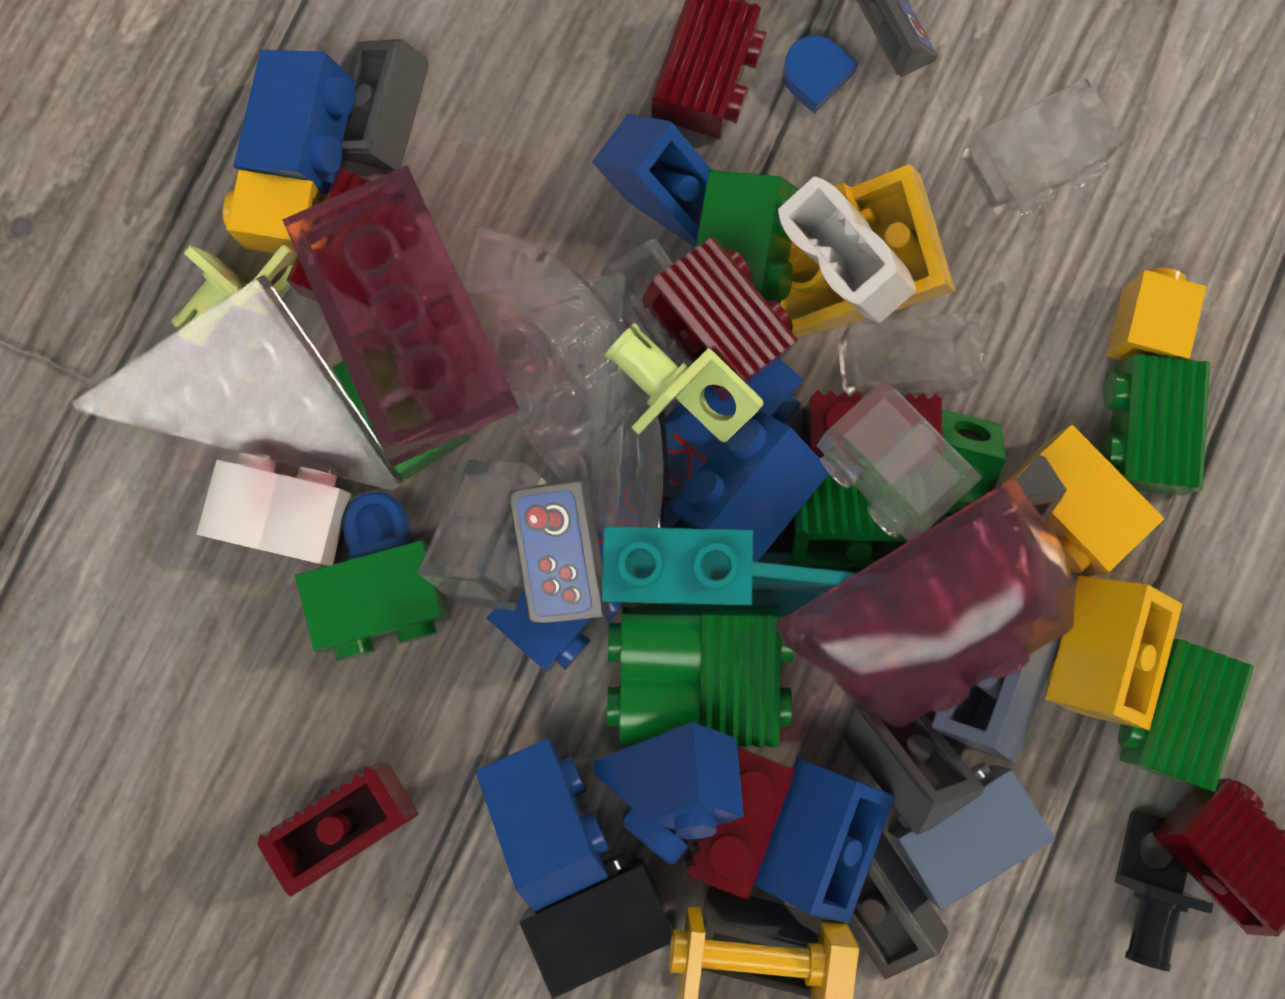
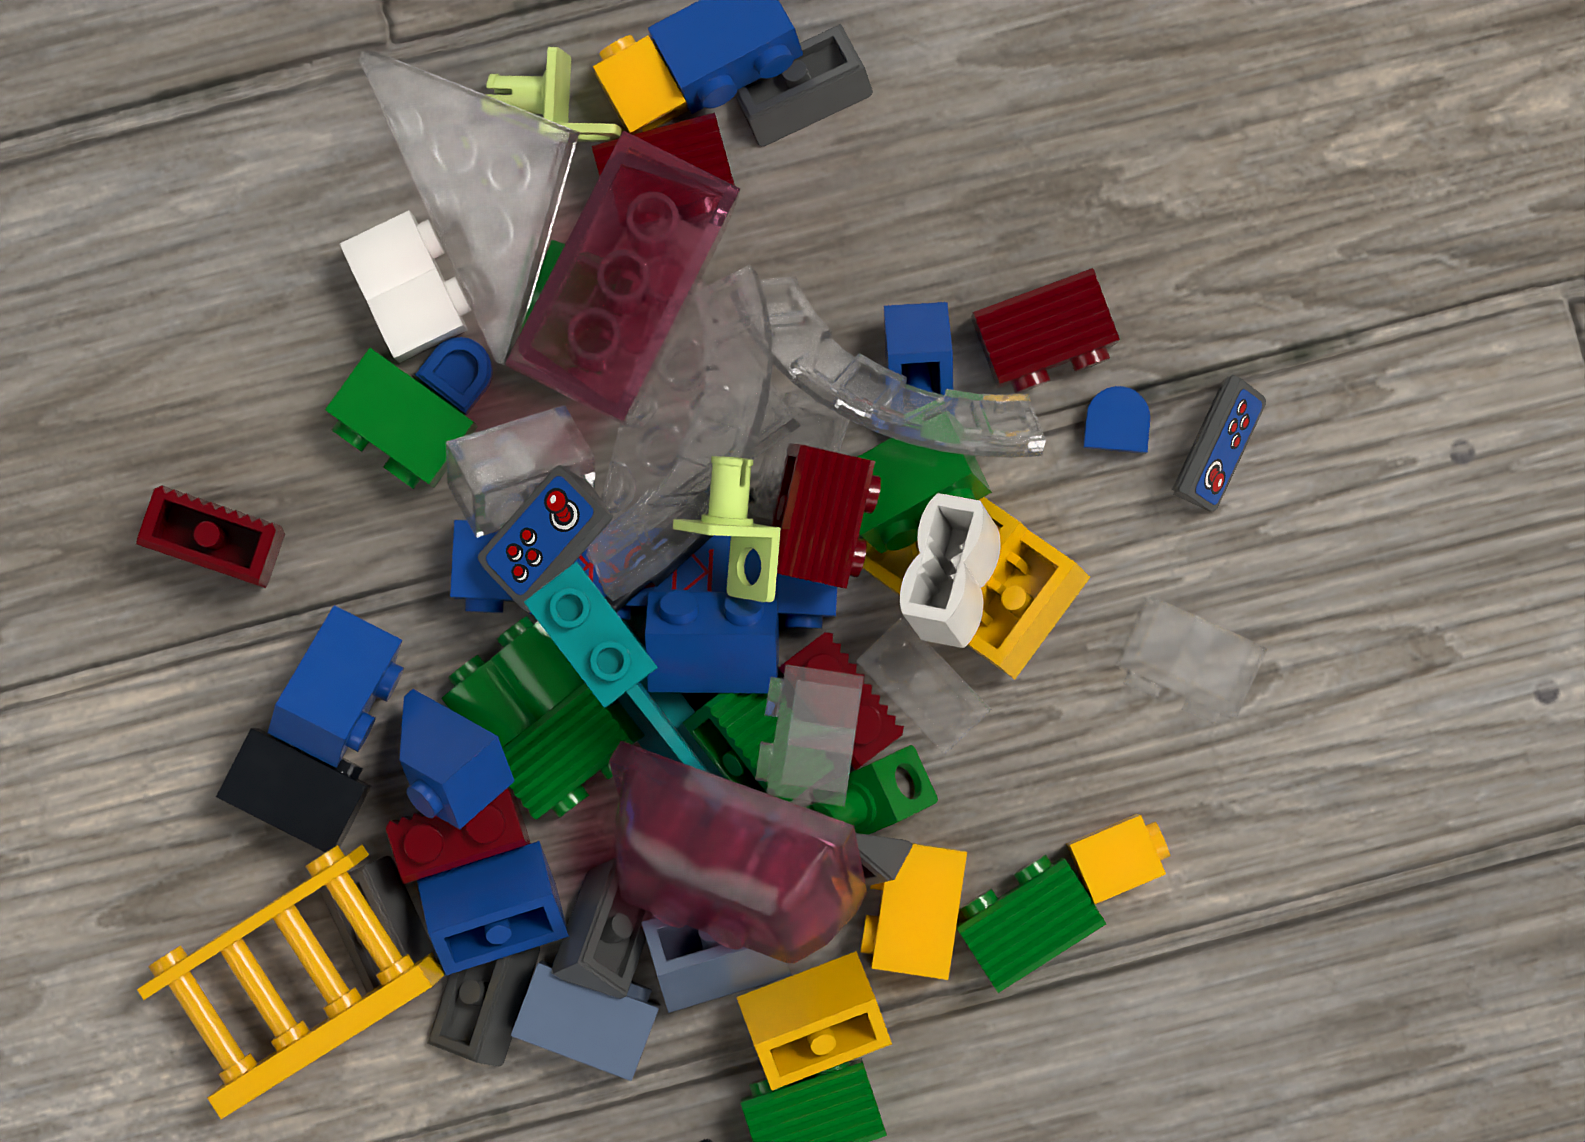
camera: 50 degrees right, 5 degrees up
blue tile [622,806,689,864] -> none
none -> clear tile [732,276,1046,458]

